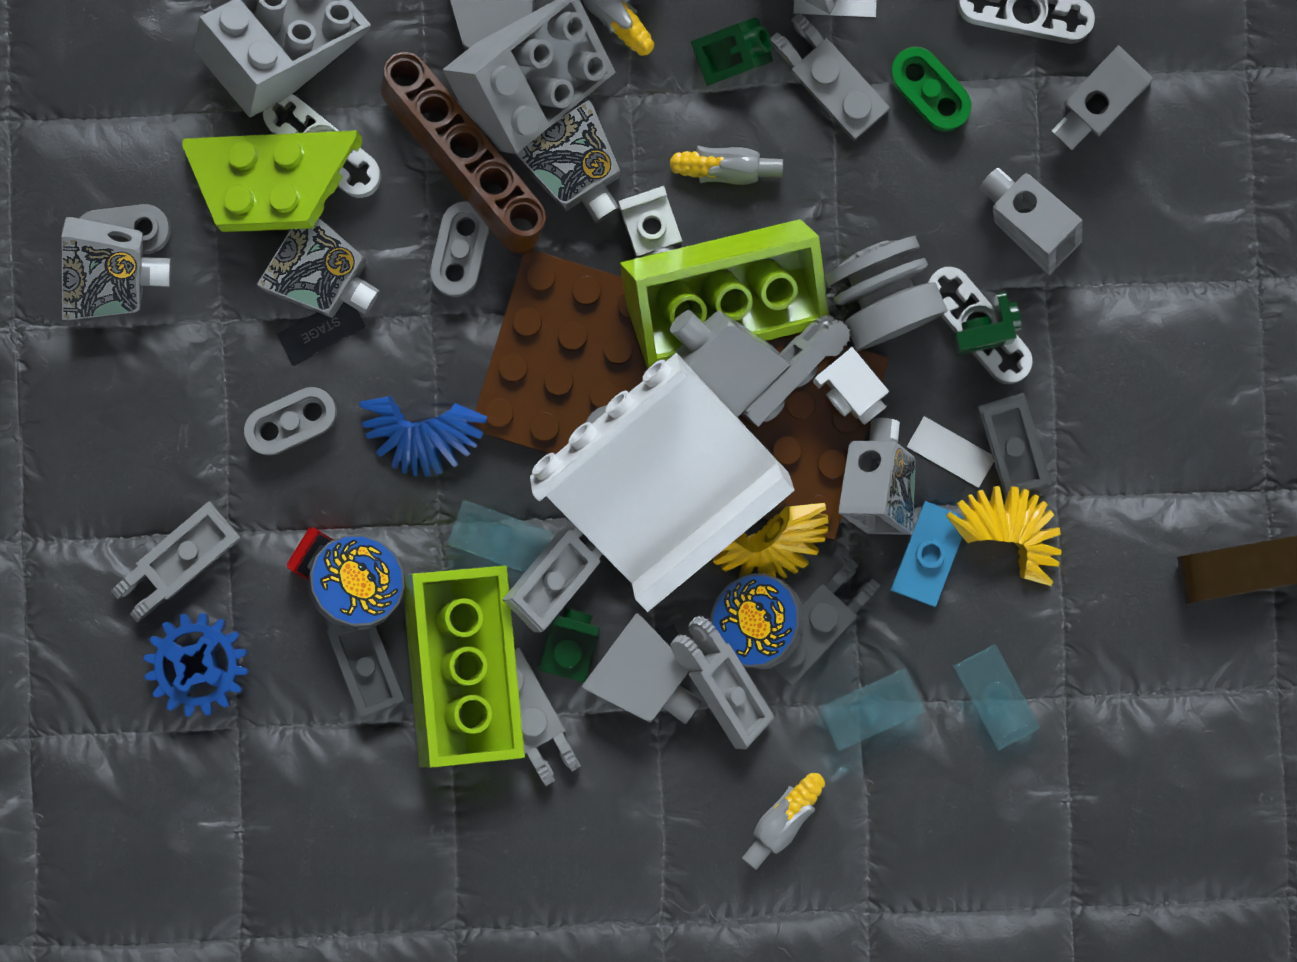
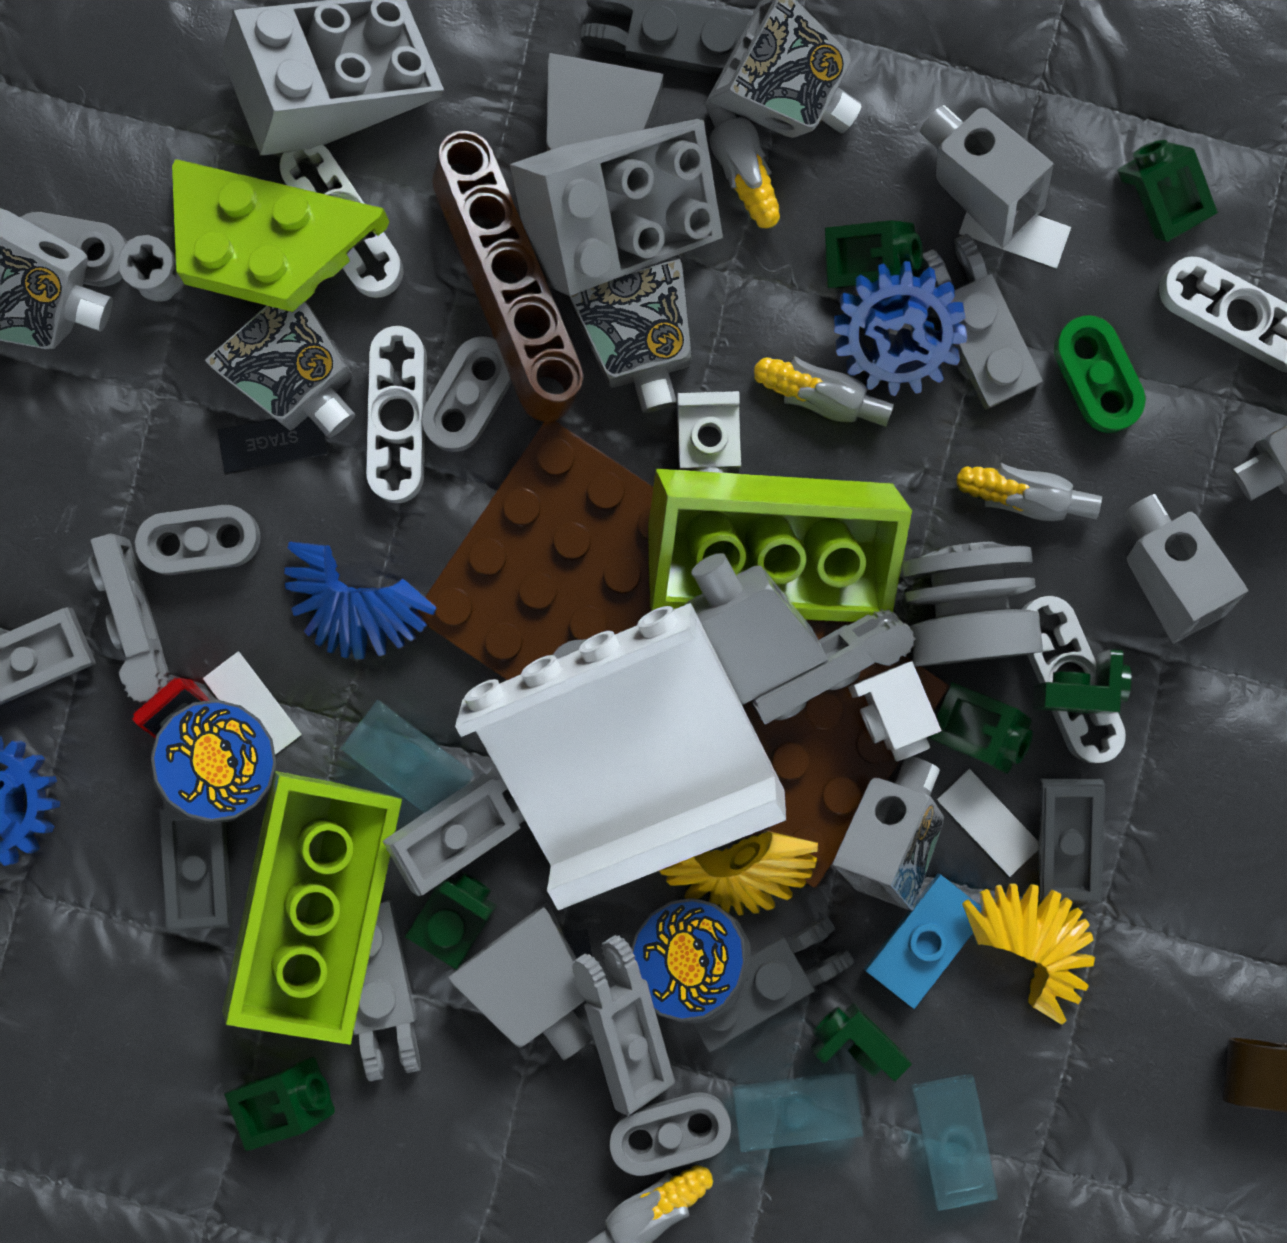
camera: 15 degrees right, 0 degrees up
none -> light grey hinge [88,533,171,703]
none -> light grey bush [118,235,184,302]
none -> white sticker [203,651,302,755]
none -> dark green bracket [224,1057,335,1151]
none -> white beam [366,326,427,503]
none -> light grey plate [610,1092,731,1176]
none -> dark green bracket [811,1002,912,1082]
none -> blue gear [834,261,967,396]
none -> dark green bracket [928,682,1033,774]
none -> light grey piece [956,463,1102,521]

